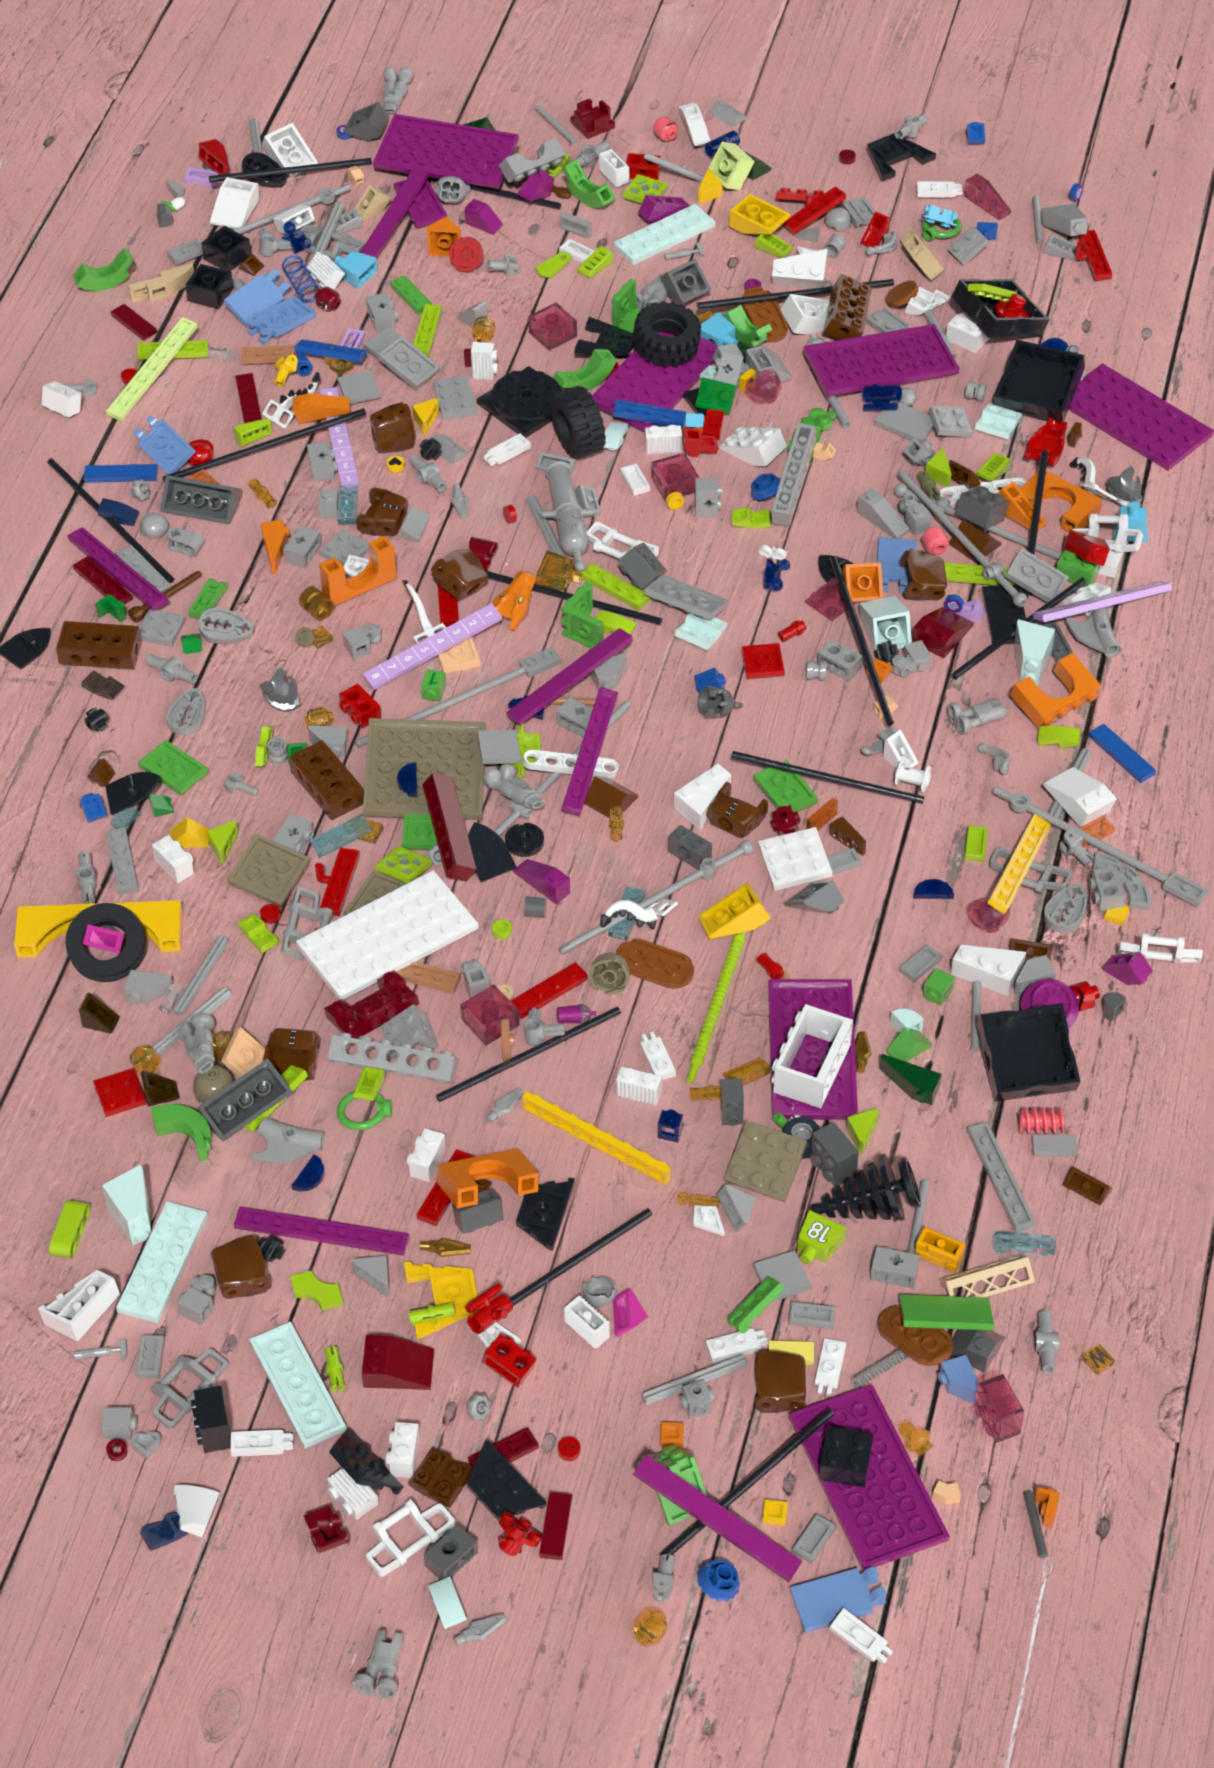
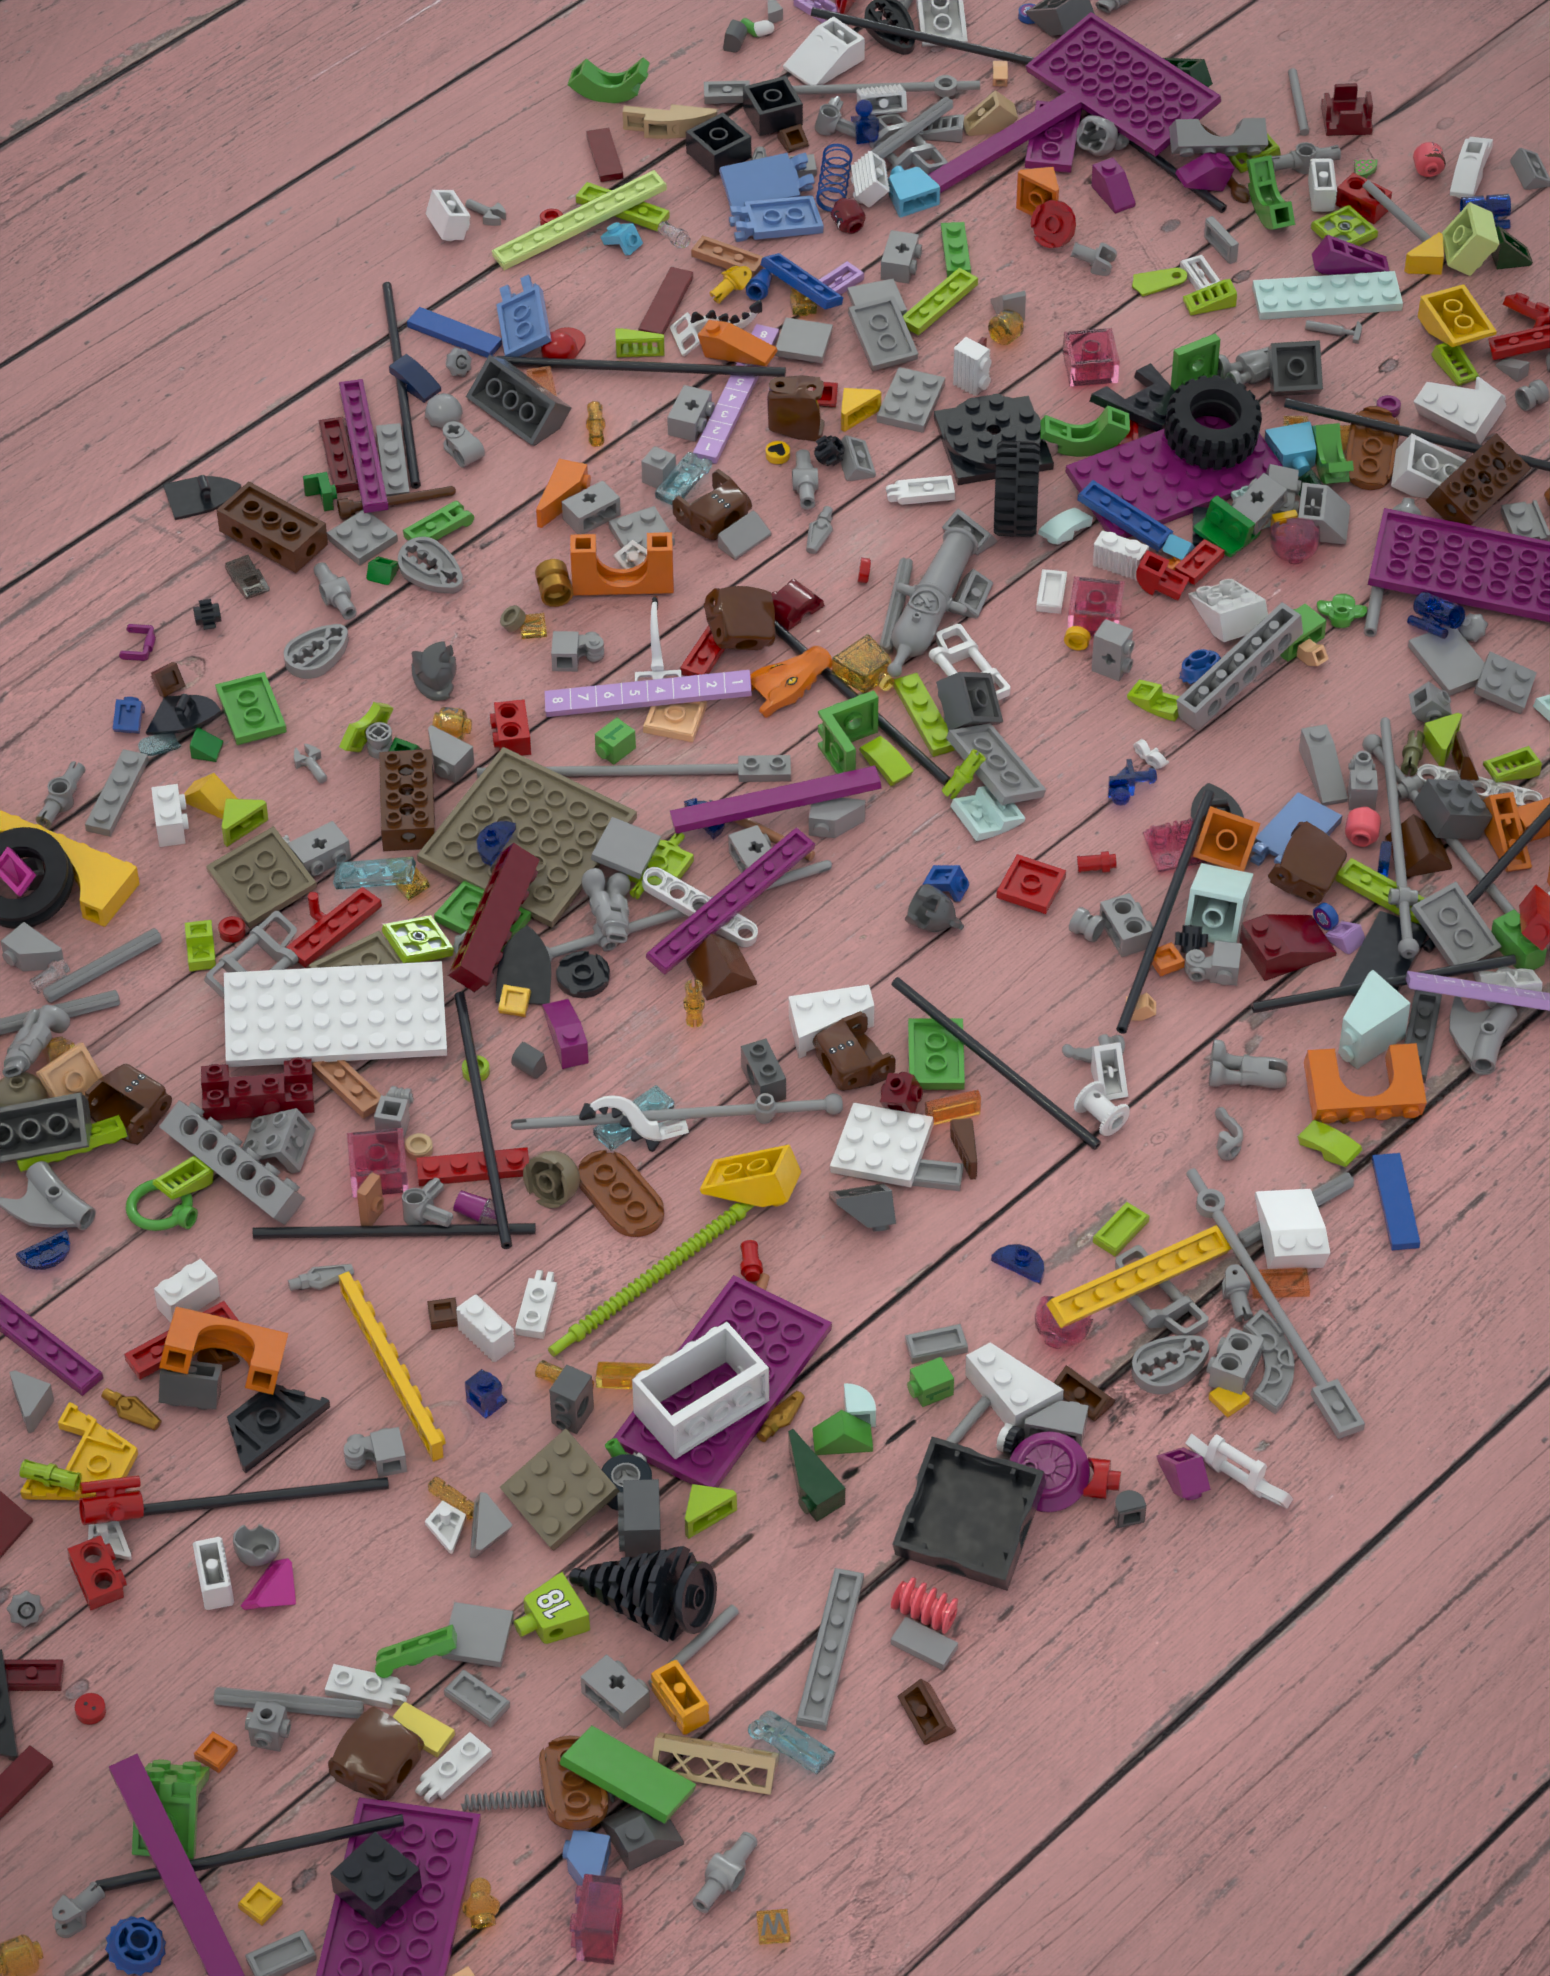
camera: 30 degrees right, 0 degrees up
none -> magenta piece [119,624,156,661]
none -> light grey brick [344,1427,407,1478]
none -> reddish brown tile [427,1297,458,1330]
none -> black piece [454,992,512,1249]
none -> yellow tile [498,985,531,1017]
none -> medium azure bracket [600,222,643,256]
none -> lime pin [942,749,986,799]
none -> black piece [996,1422,1025,1458]
none -> bright green tile [1354,159,1378,179]
none -> clear blue tile [1377,841,1392,878]

